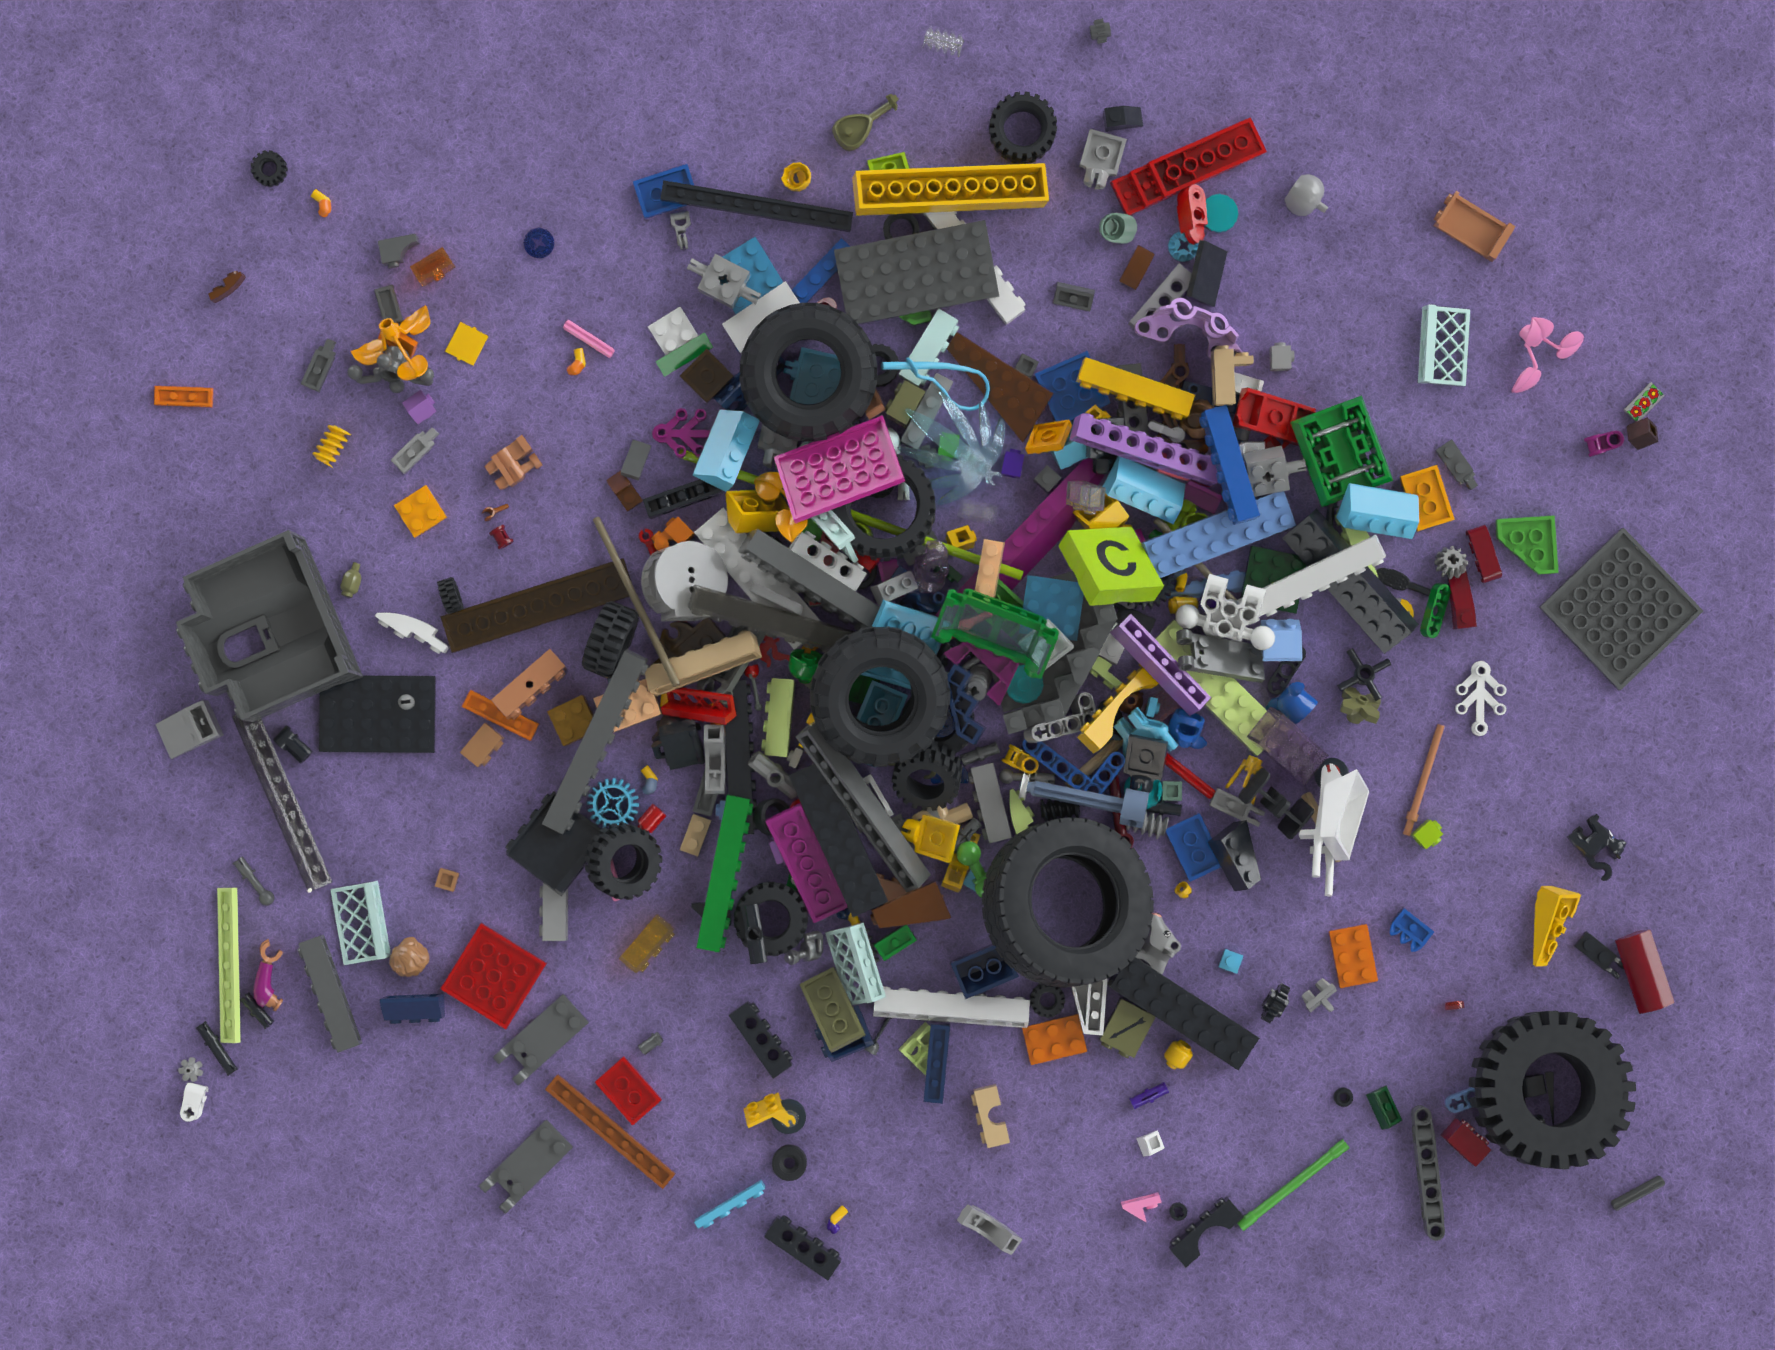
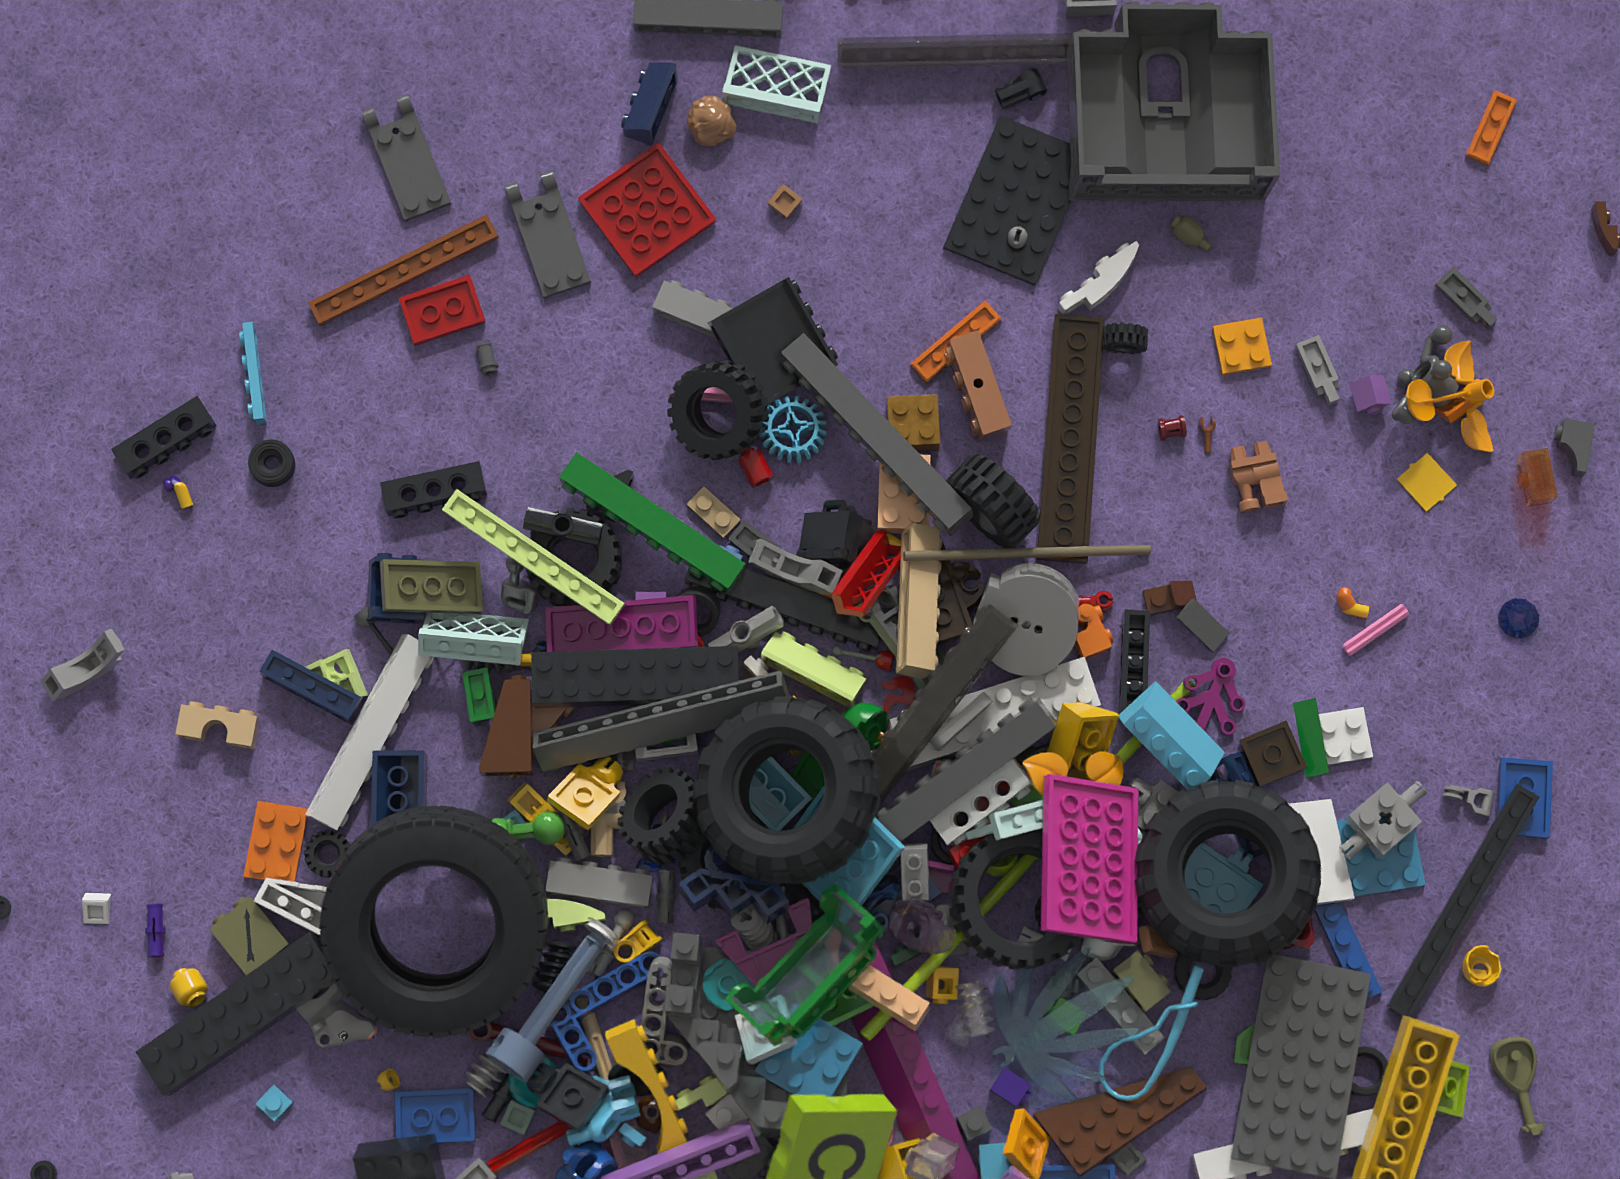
camera: 110 degrees right, 10 degrees down
yellow piece [312,425,351,468] -> none
dark grey tile [374,284,403,323] -> none
medium nougat brick [460,723,505,767] -> none
clear yellow brick [619,914,675,974] -> none
arm [640,765,658,795] -> none
yellow plate [743,1092,806,1134] -> none
light aqua brick [899,309,959,387] -> none
bright pink slope [1121,1192,1161,1222] -> none
black gear [1261,983,1290,1024] -> none
none -> yellowish green plate [442,489,625,626]
none -> clear piece [955,982,996,1038]

